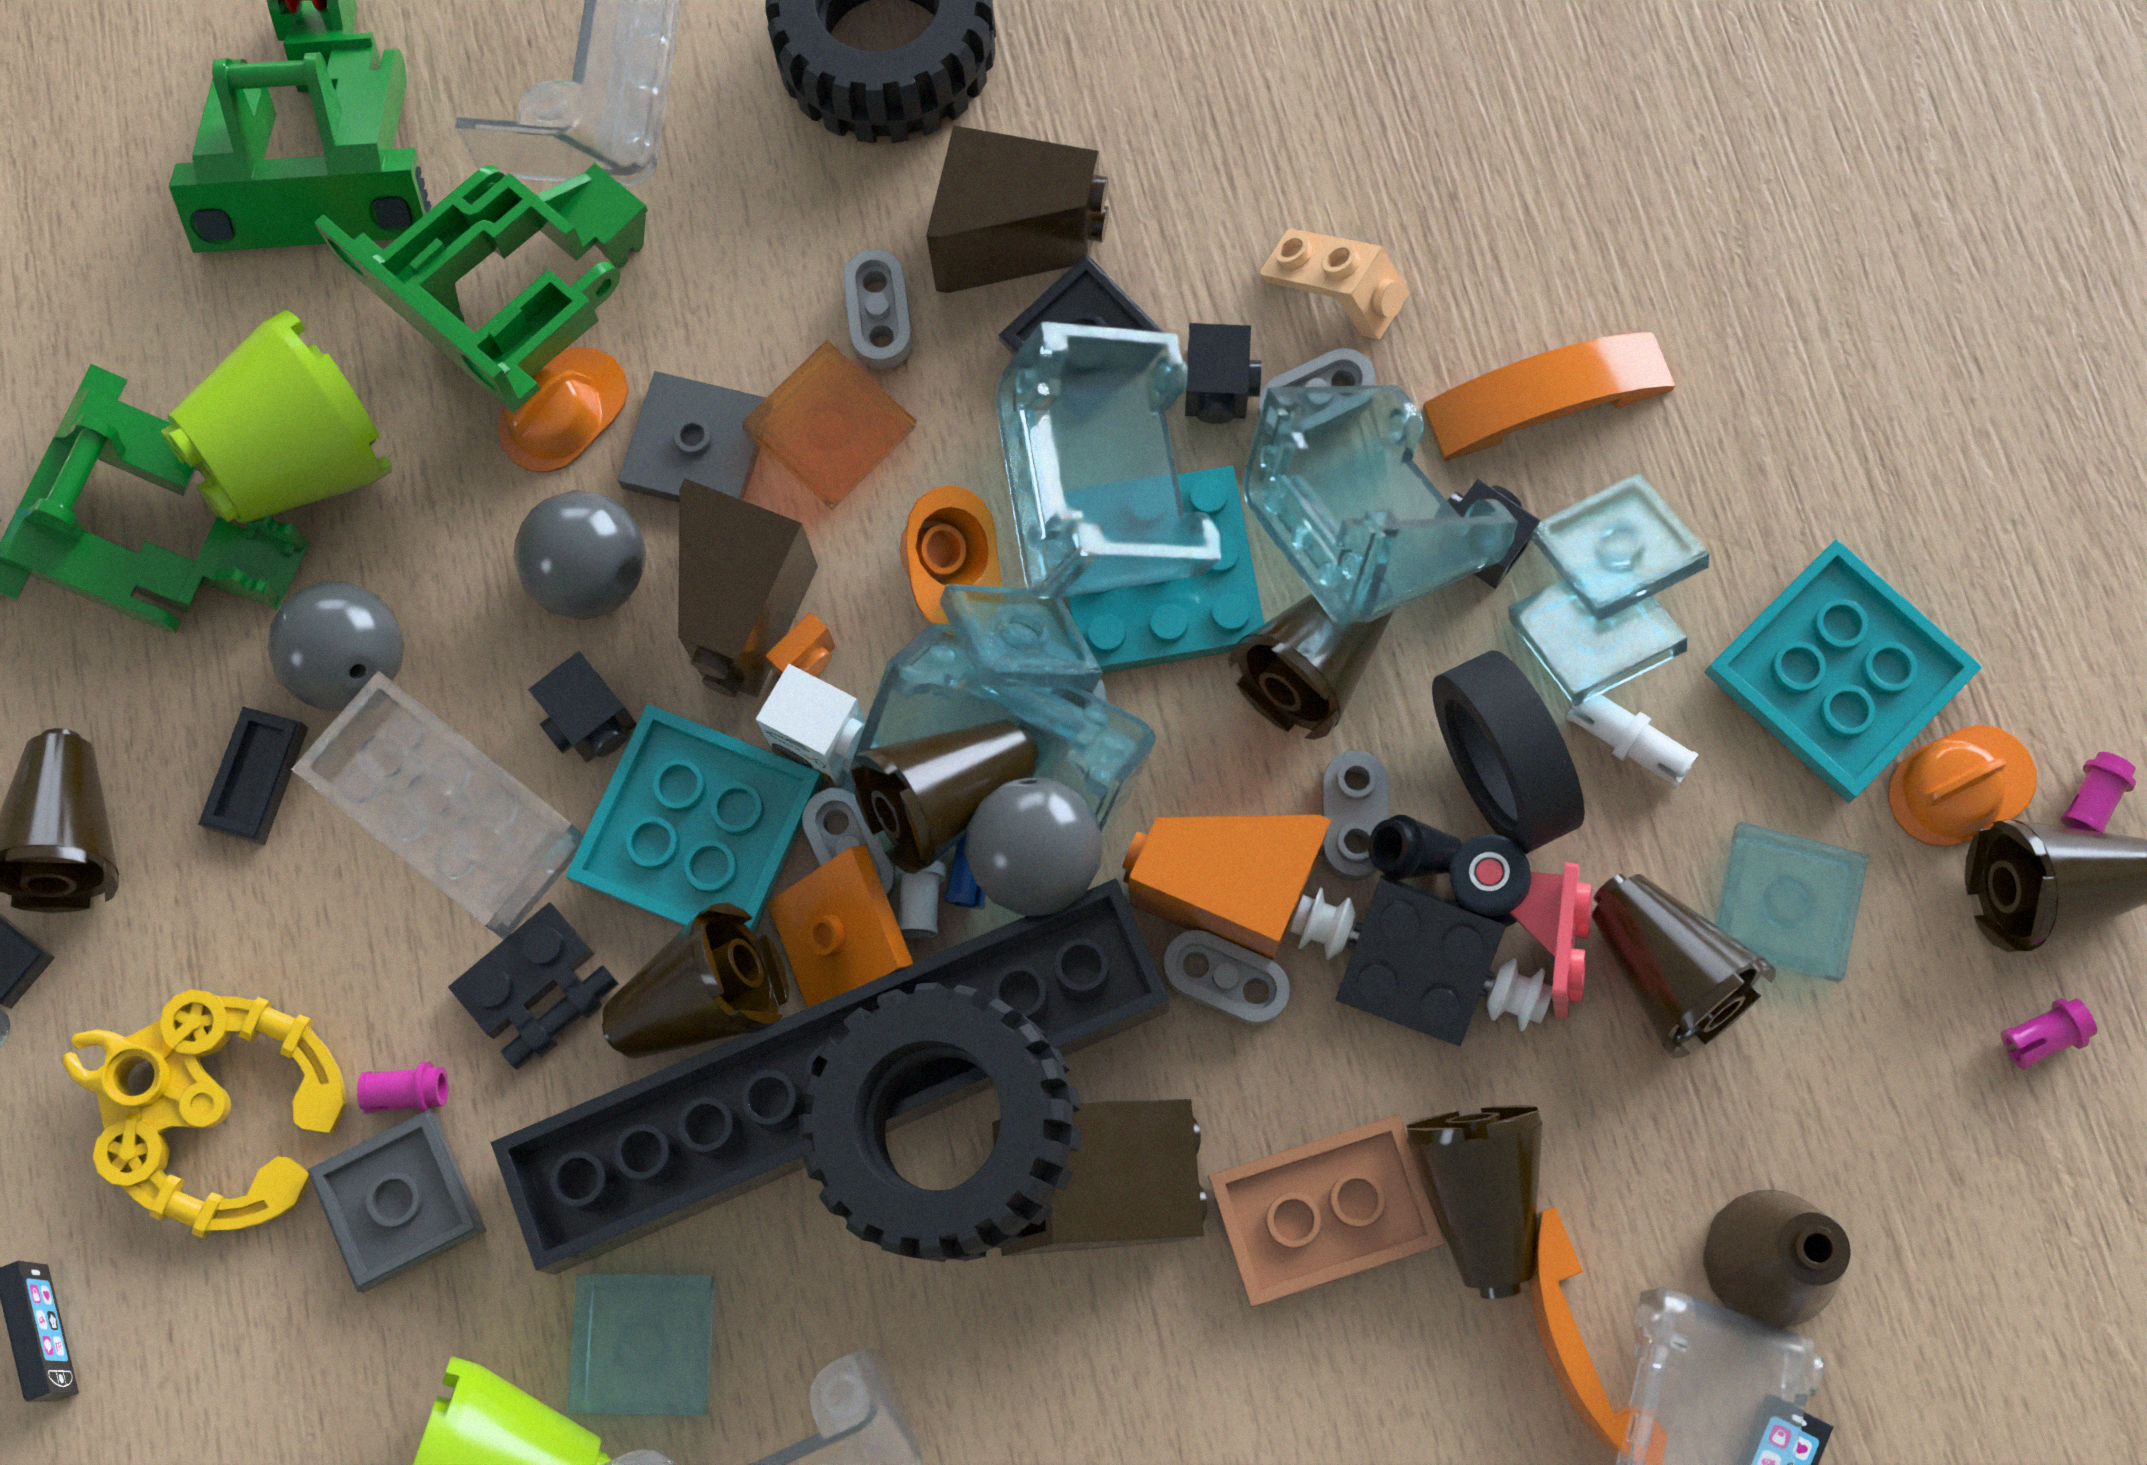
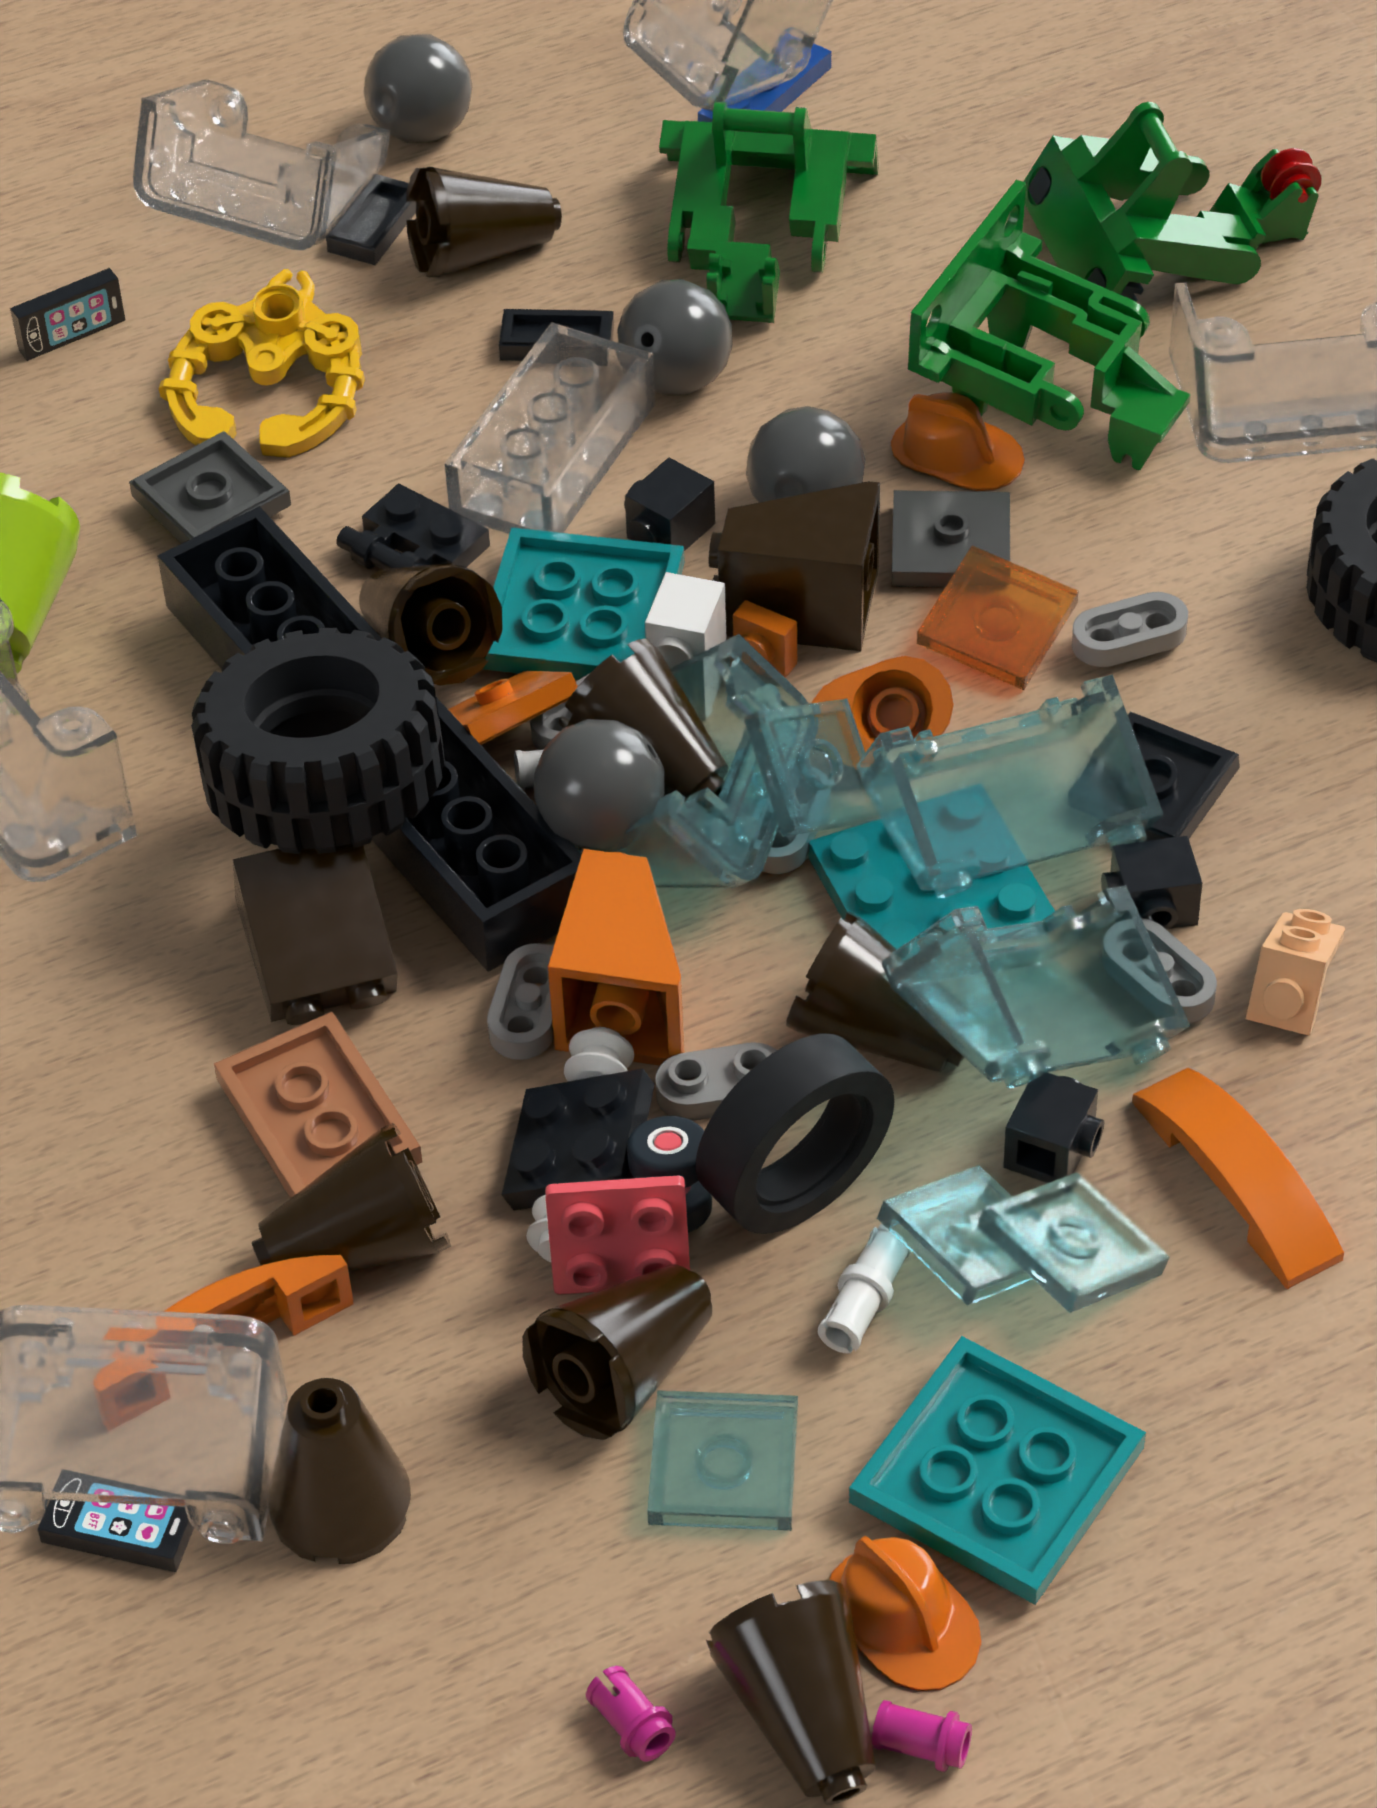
camera: 75 degrees right, 25 degrees down
lime cone [160,309,392,524] -> none
dark pink pin [357,1061,449,1114] -> none
clear light blue tile [568,1274,715,1415] -> none
dark brown slope [926,125,1109,293] -> none
black cone [1368,815,1462,880] -> none

